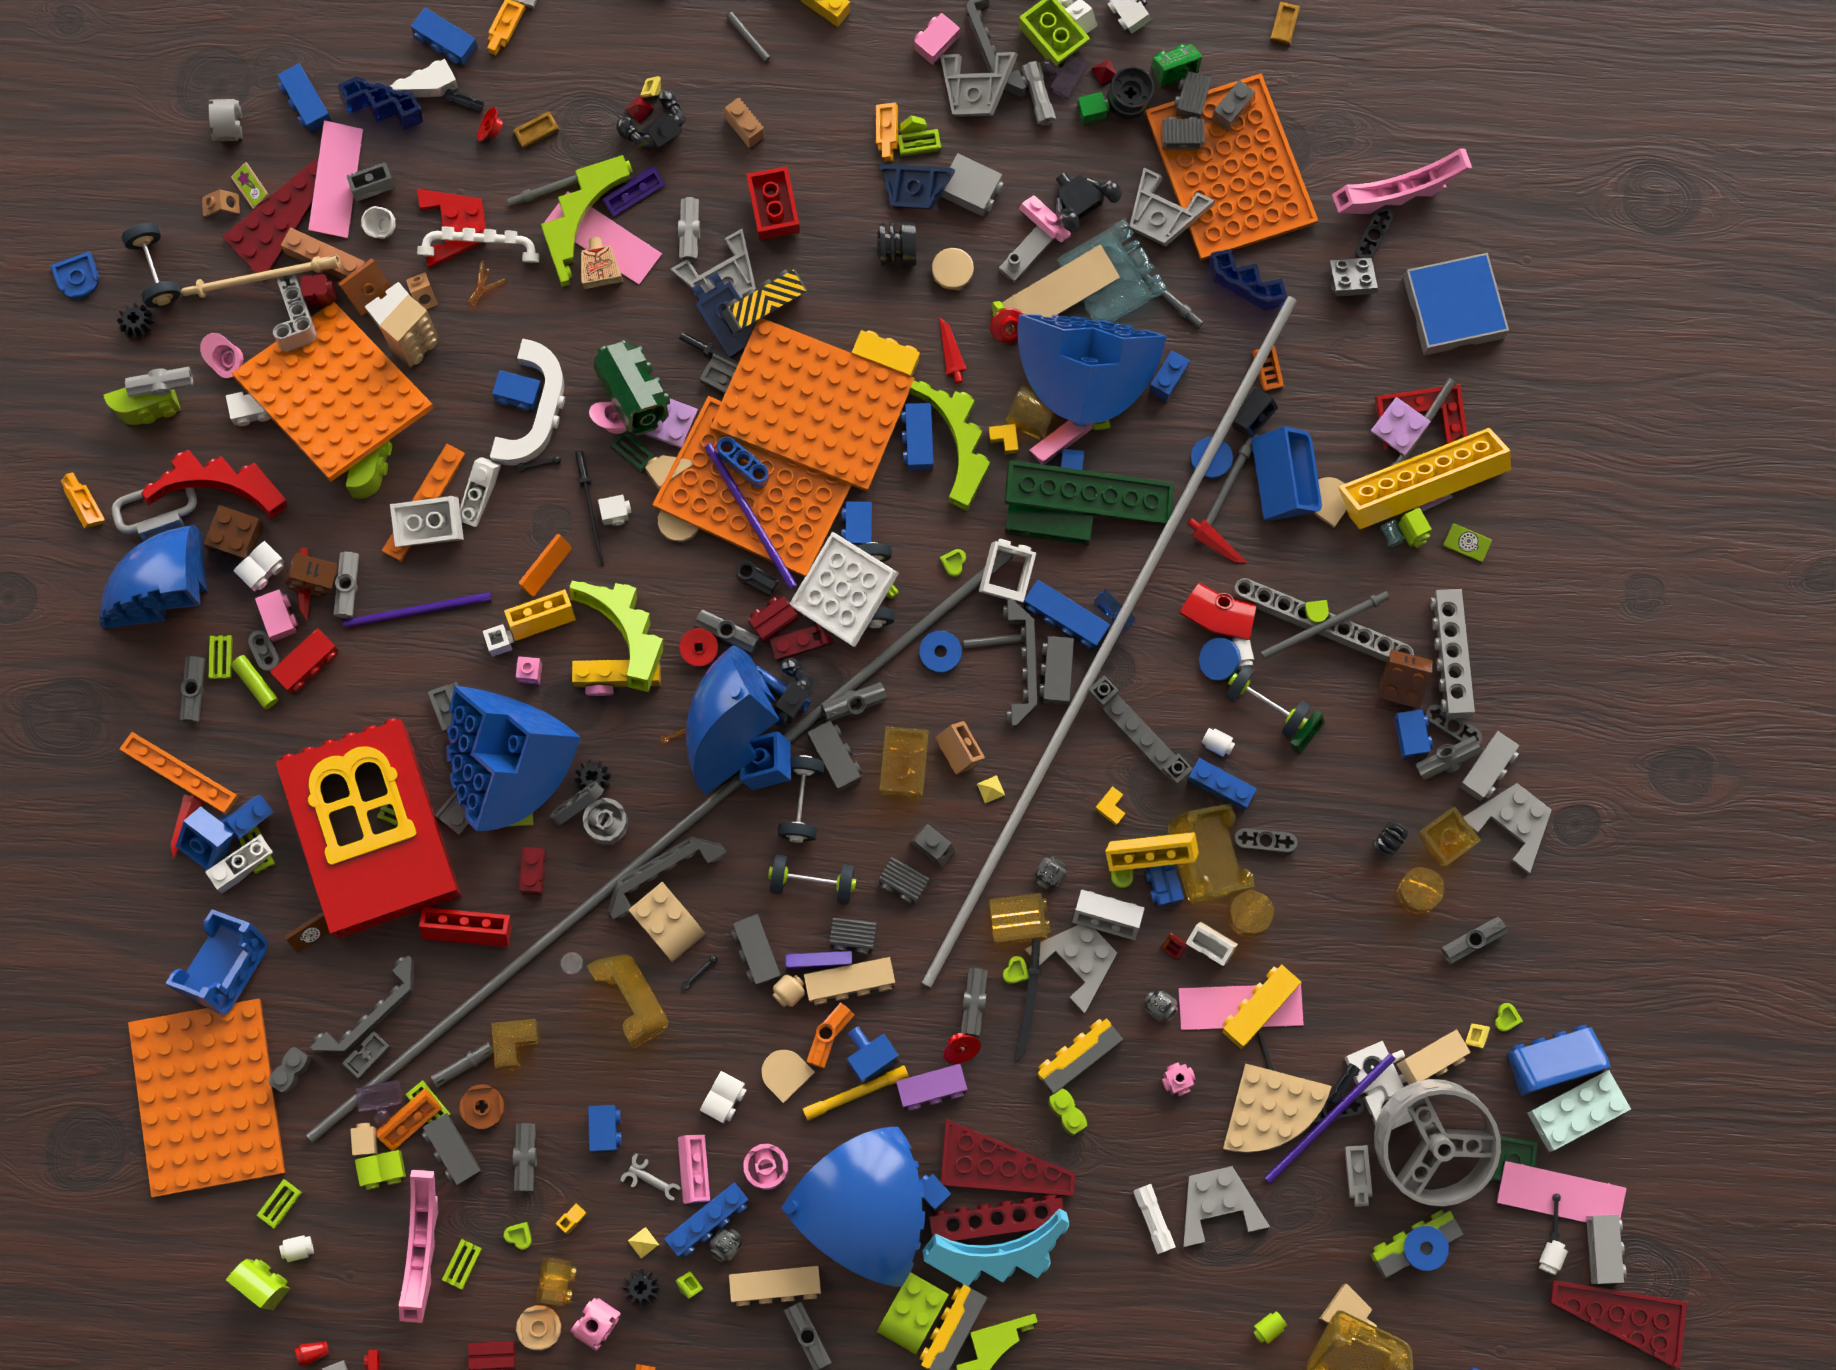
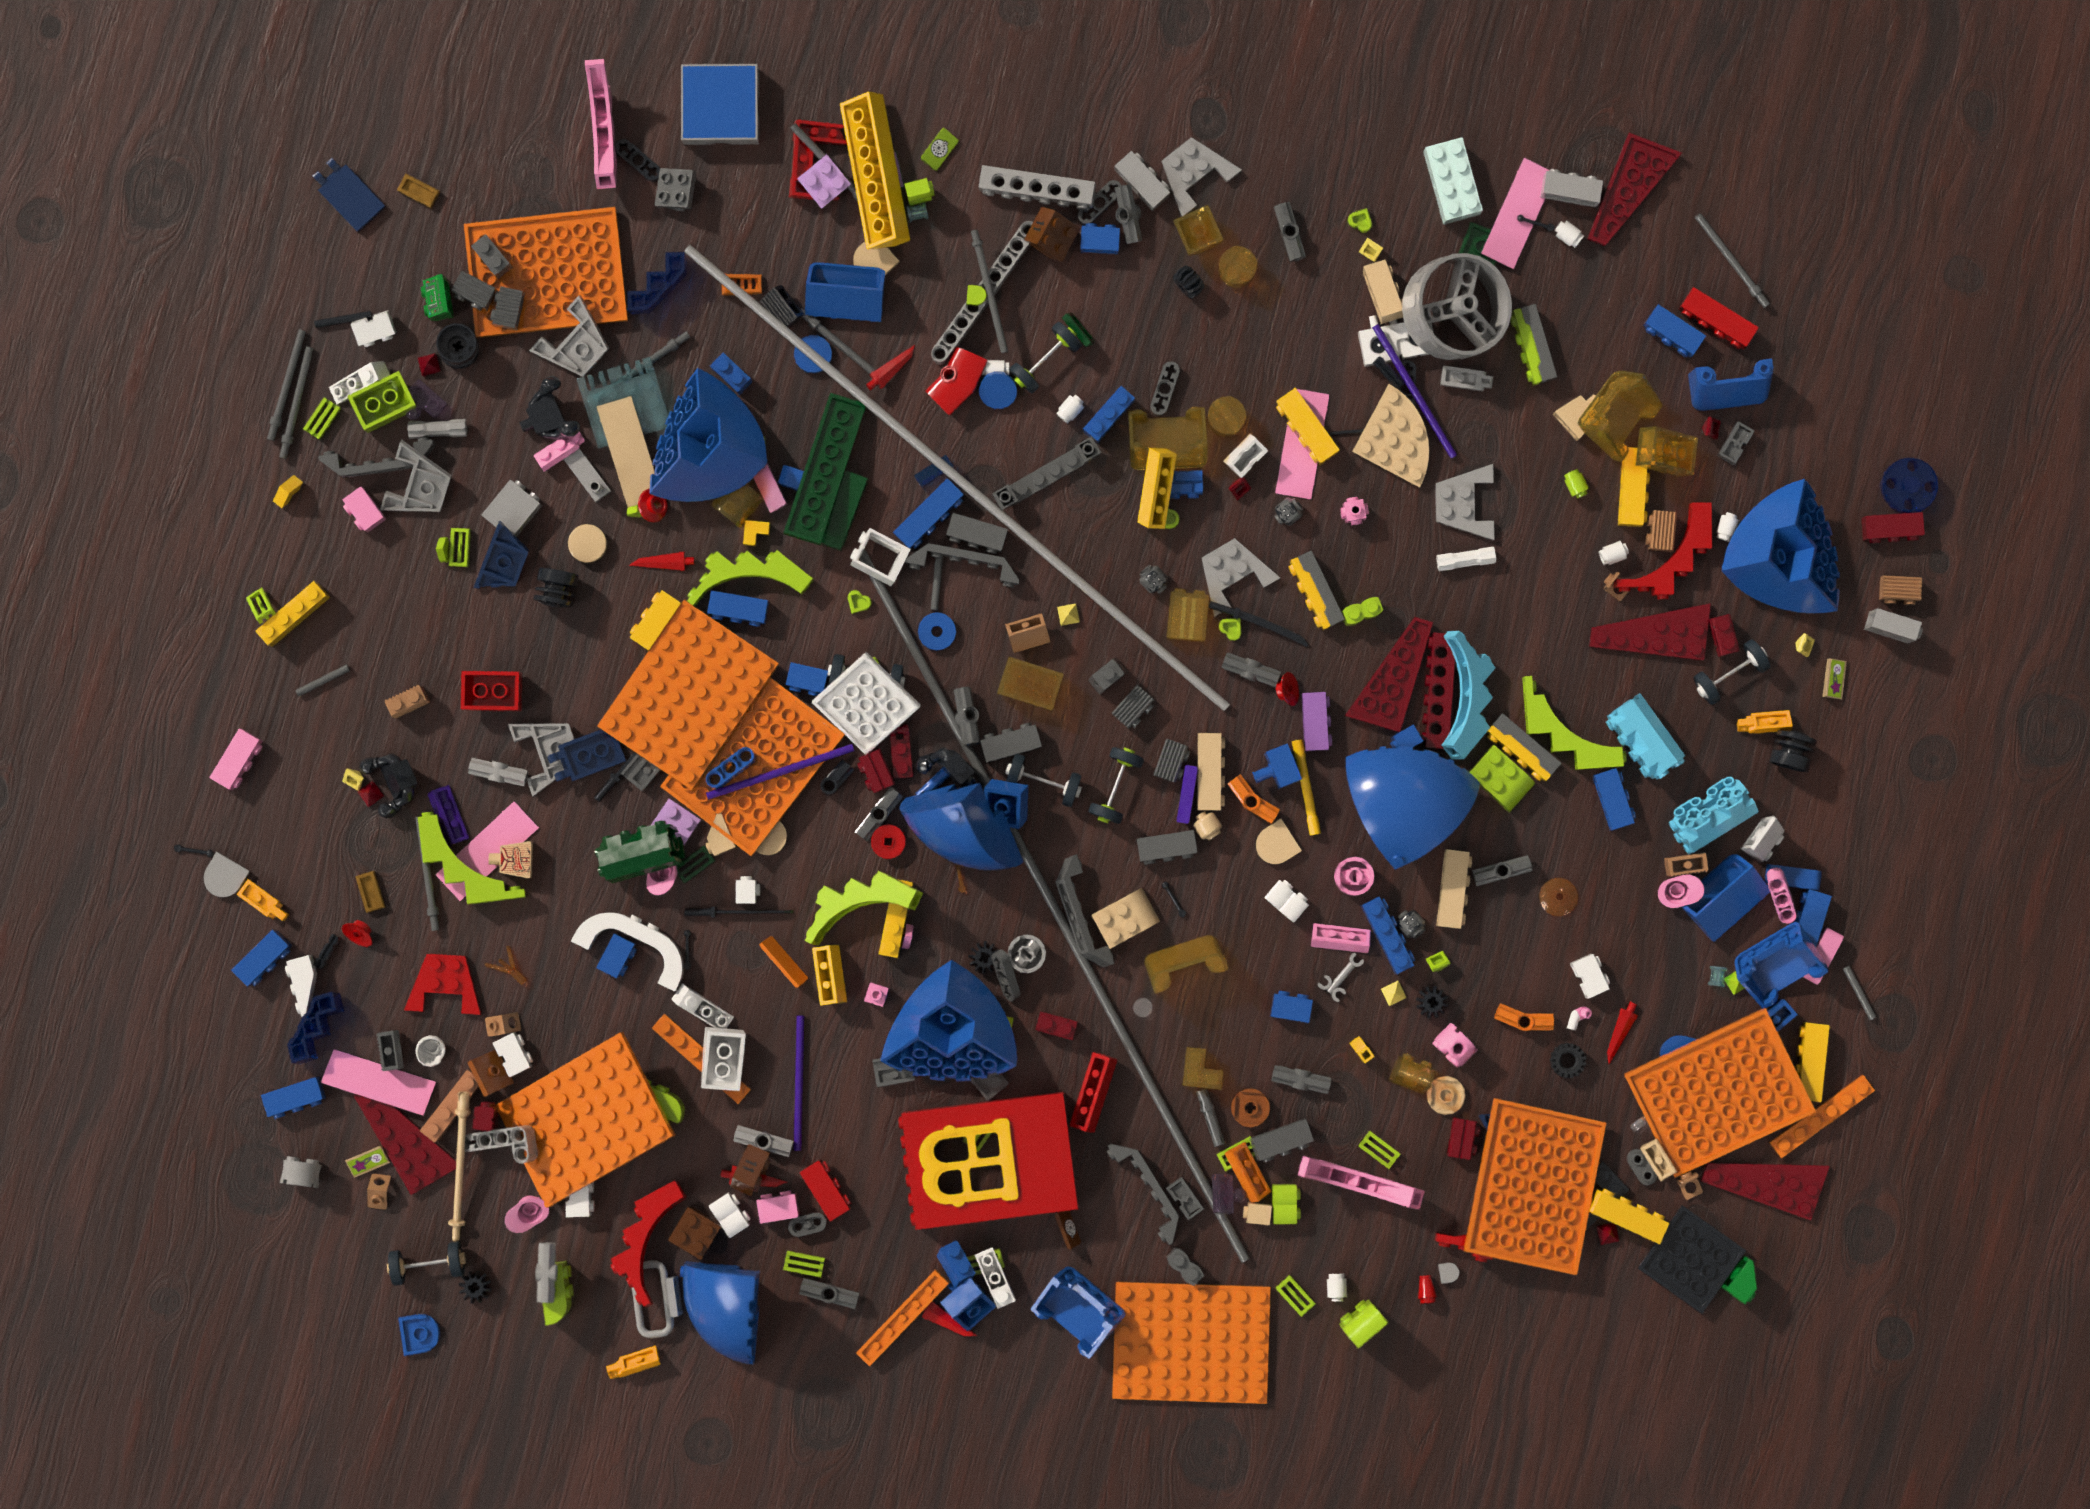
camera: 70 degrees left, 10 degrees up
lime piece [231,655,278,709] -> none
tan brick [379,295,439,368] -> none
white bar [417,227,539,263] -> none
white brick [483,624,514,657] -> none
lime tile [504,1222,532,1250] -> none
brick [721,269,808,334] -> none
light orange hinge [876,103,898,162] -> none
brick [1072,890,1144,940] -> none
green brick [1077,92,1110,124] -> none
yellow piece [1095,786,1125,826] -> none
blue tile [1403,1226,1449,1271] -> none
windscreen [1507,1024,1611,1096] -> none

